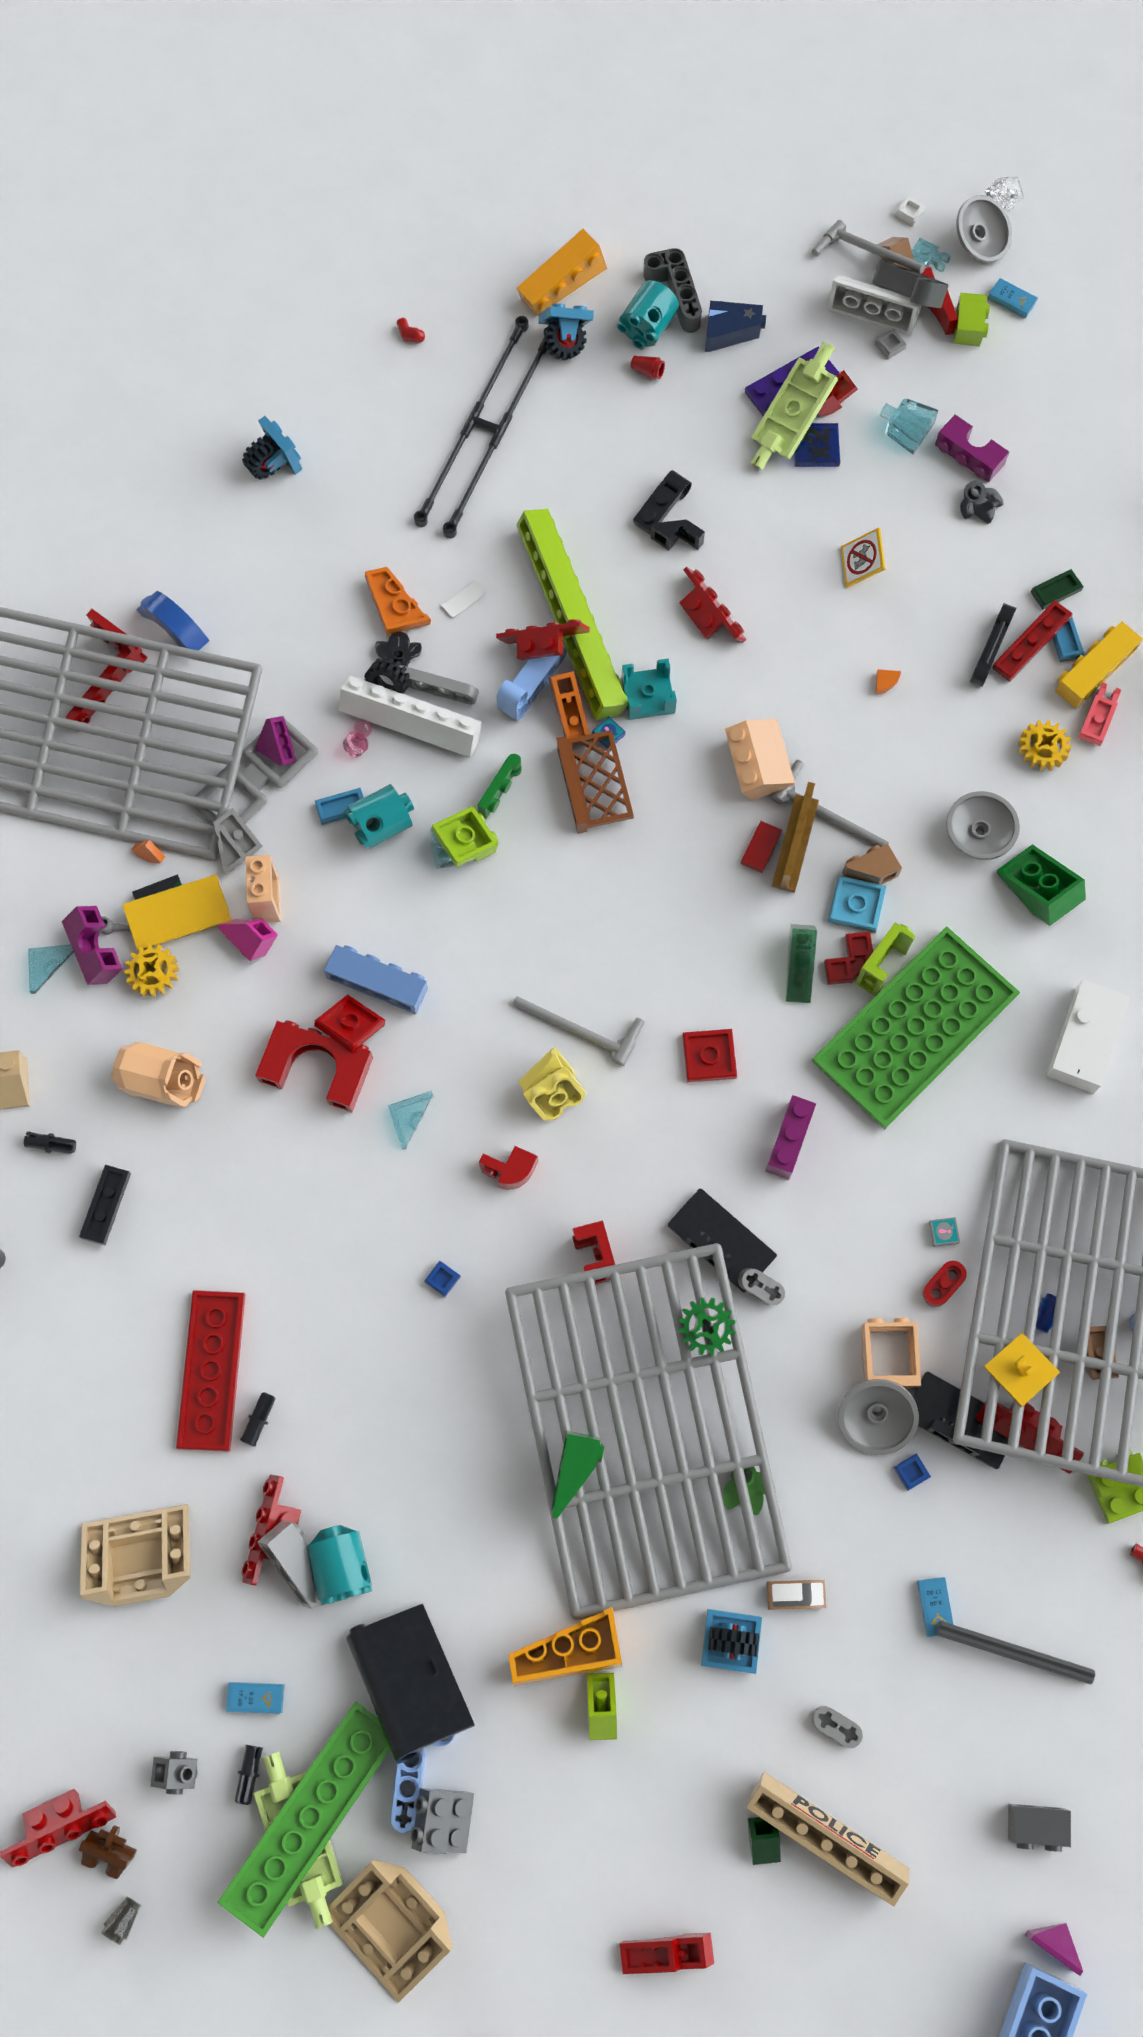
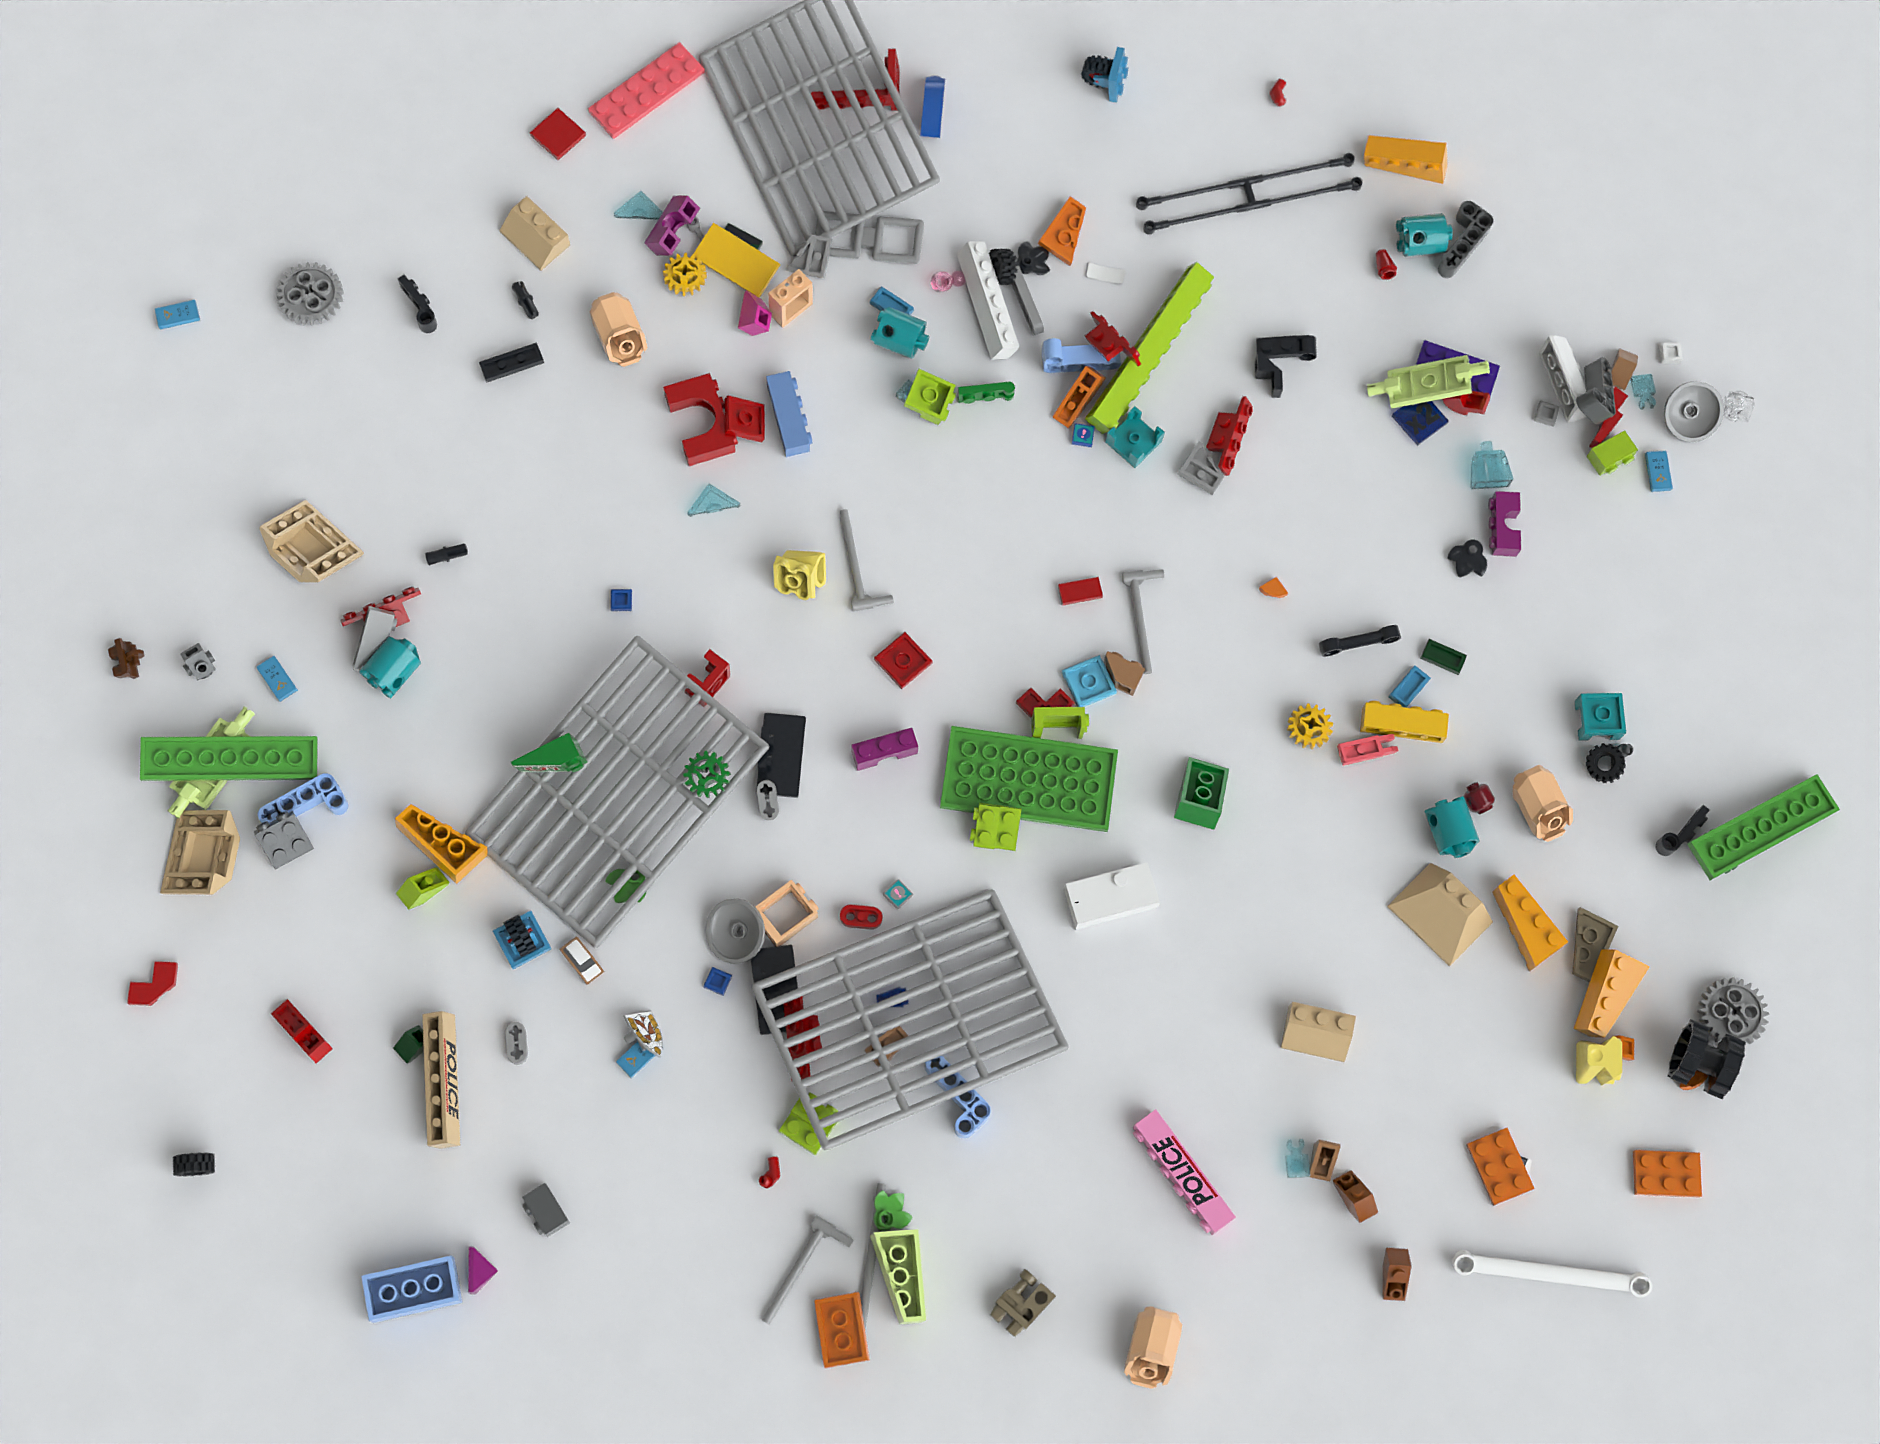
camera: 45 degrees right, 0 degrees up
red bracket [0,1789,116,1867] -> none
clear smoke cone [101,1896,141,1945] -> none
orange tile [131,840,165,863] -> none
red tile [176,1290,246,1452] -> none
black axle [235,1745,263,1805] -> none
magenta slope [254,716,297,766] -> none
black door [346,1604,475,1764] -> none
red brick [479,1146,538,1190] -> none
plate [538,303,594,360] -> none
dark orange fence [556,730,634,834] -> none
dark blue slope [705,300,766,352] -> none
light nougat slope [725,719,795,801] -> none
pearl gold fence [771,782,819,893] -> none
clear green slope [786,924,817,1003] -> none
light grey bar [812,220,925,274] -> none
piece [840,528,886,588] -> none
dark grey axle [936,1621,1095,1684] -> none
light grey dish [946,791,1020,860] -> none
yellow piece [984,1333,1060,1407] -> none
red tile [992,600,1073,682] -> none
none -> shield [623,1011,663,1058]
none -> lime plate [970,802,1021,851]
none -> light grey wing [1178,441,1224,495]

